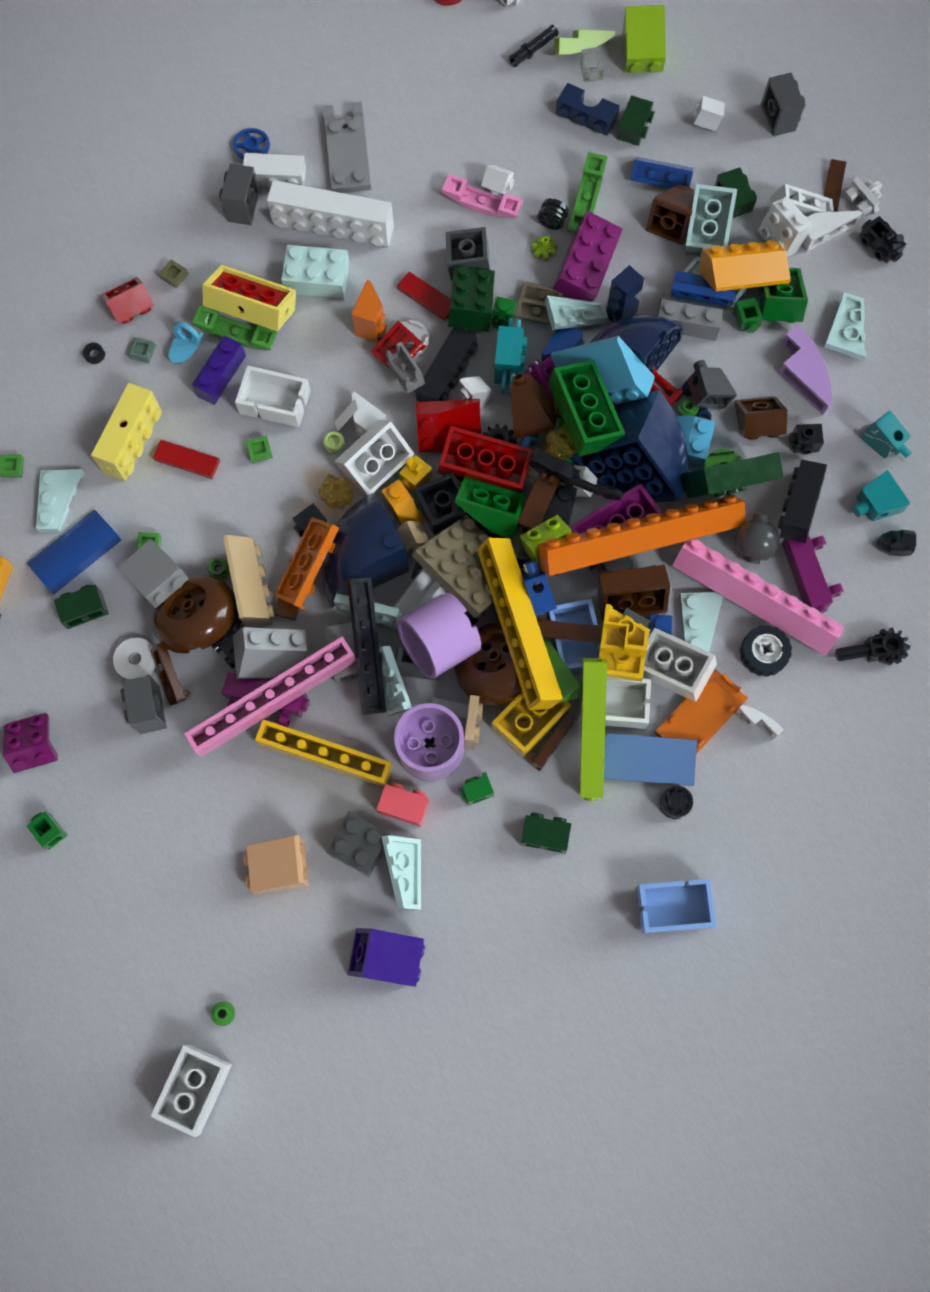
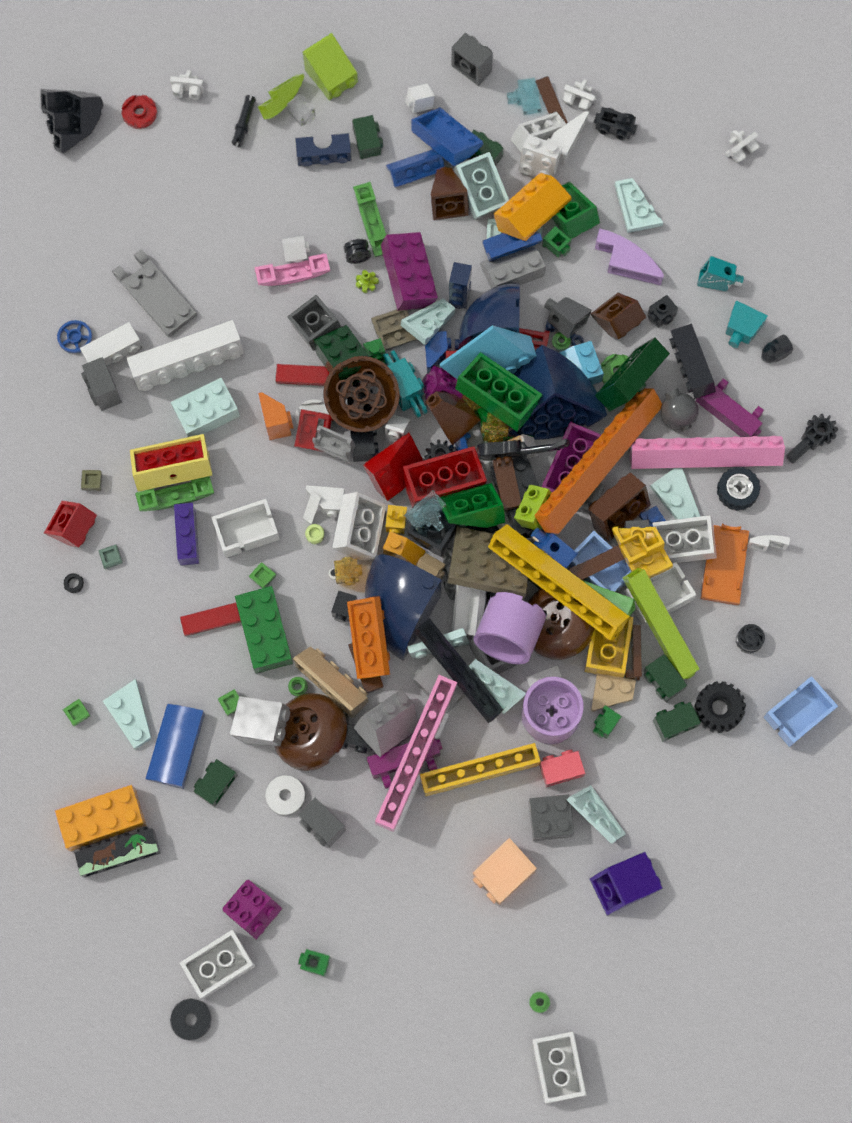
camera: 35 degrees left, 0 degrees up
light yellow brick [91,382,162,481] -> none
reddish brown hinge [150,643,190,706] -> none
medium azure piece [168,322,203,364] -> none
tan plate [464,695,483,750] -> none
medium blue tile [604,733,697,786] -> none
none -> green brick [235,586,293,674]
none -> reddish brown brick [323,356,400,432]
none -> clear light blue hinge [404,490,446,532]
none -> blue slope [411,107,483,166]
none -> clear light blue hinge [507,78,541,115]
none -> tan wing [591,673,636,712]
none -> dark green brick [643,654,688,702]
none -> black tyre [694,681,746,733]

